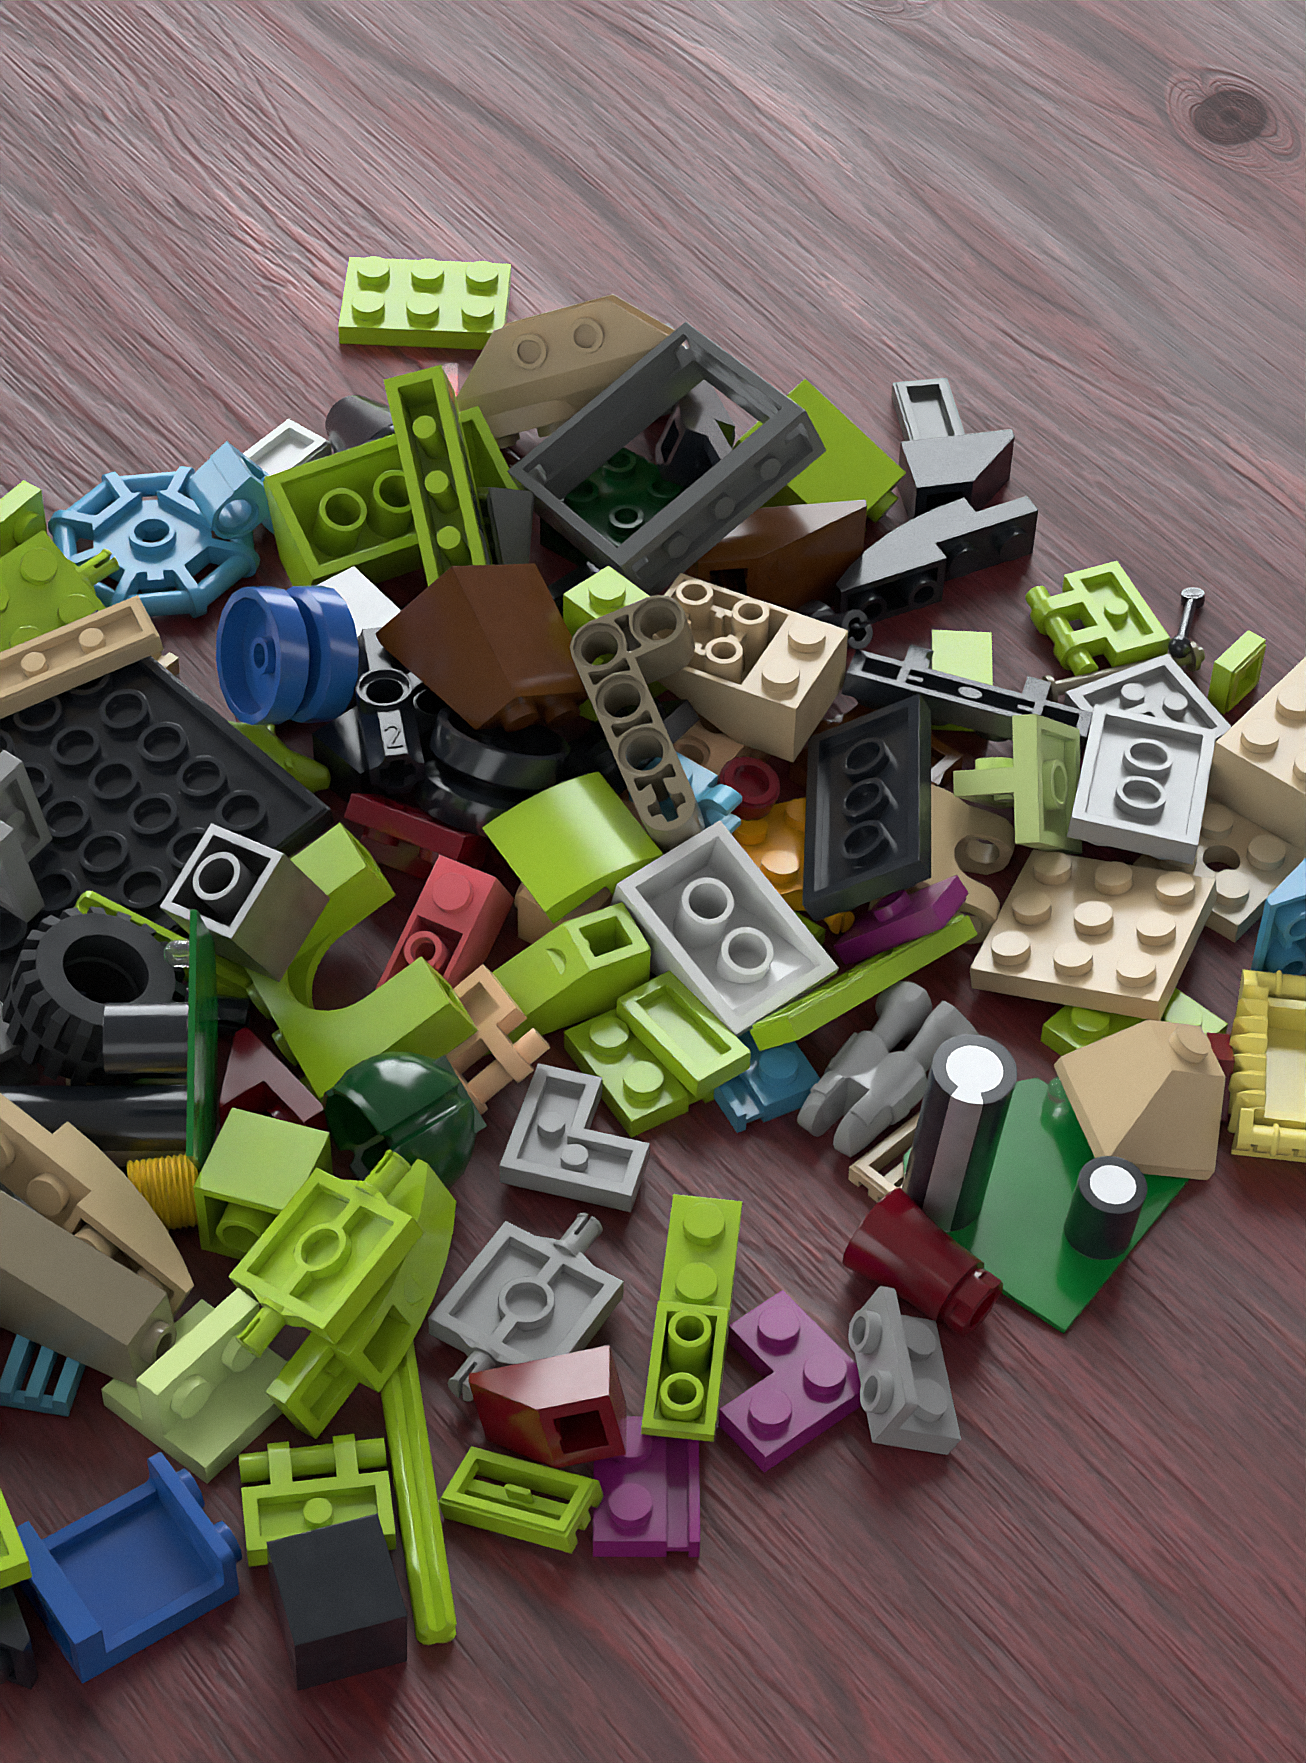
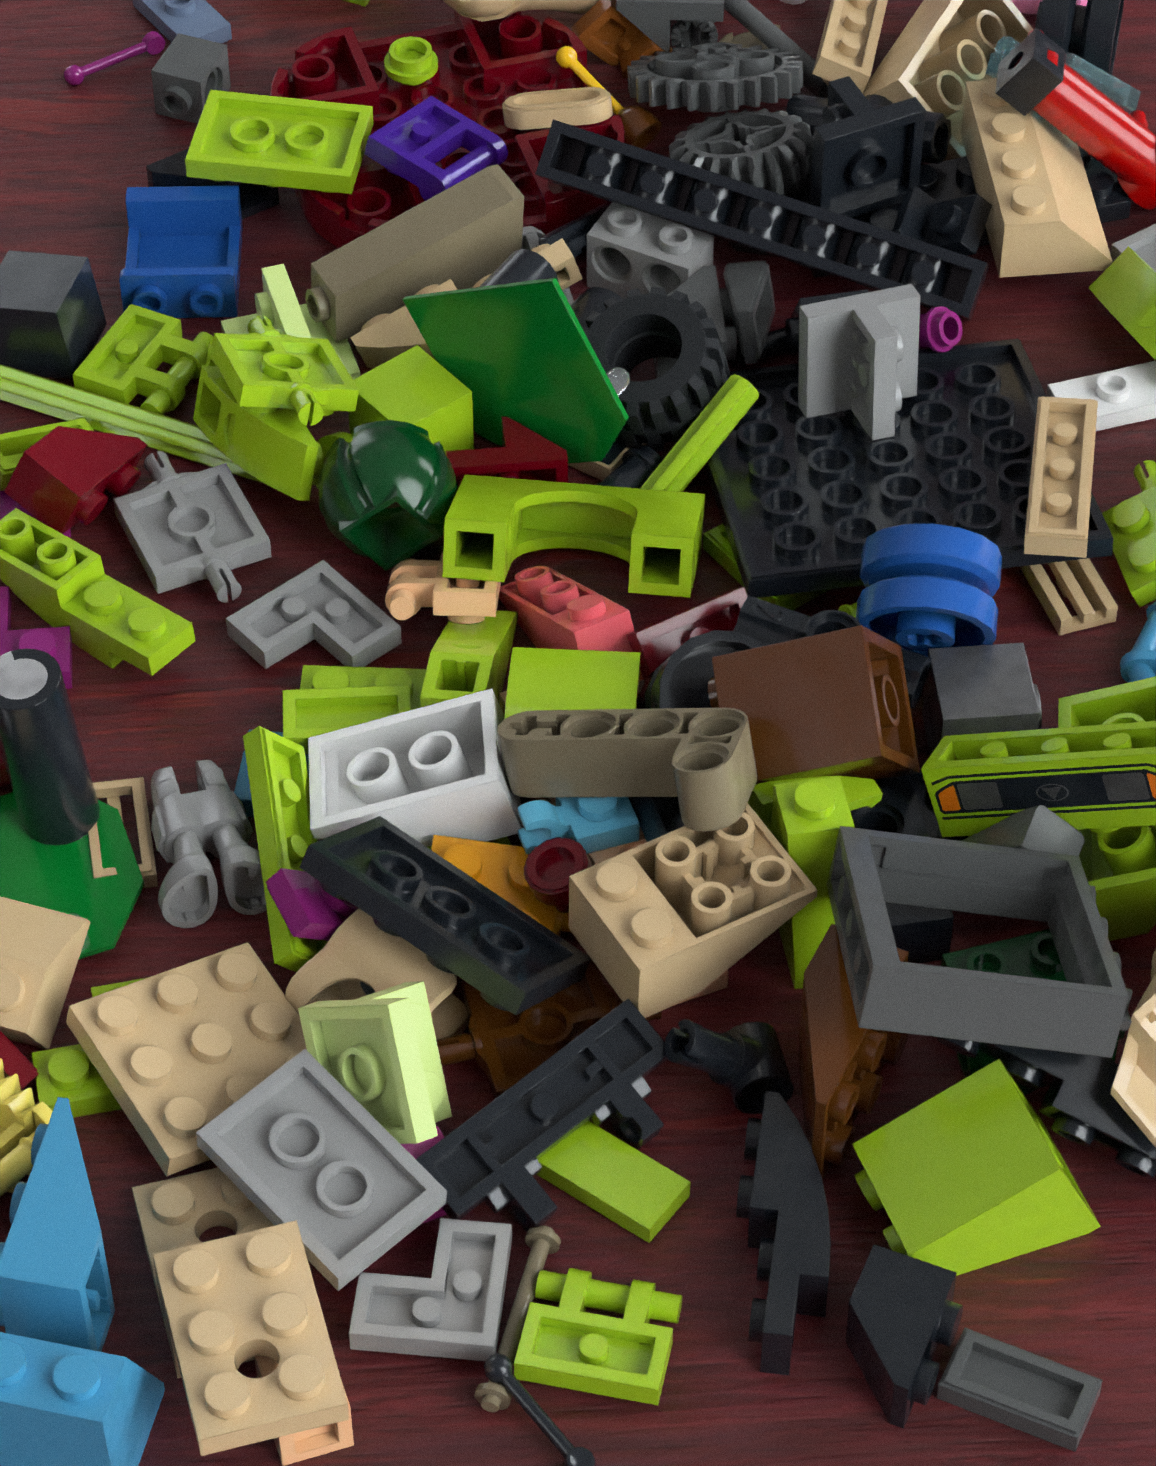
camera: 125 degrees right, 0 degrees up
flat silver head [160,823,330,982] -> none
lime tile [1207,630,1266,714] -> none

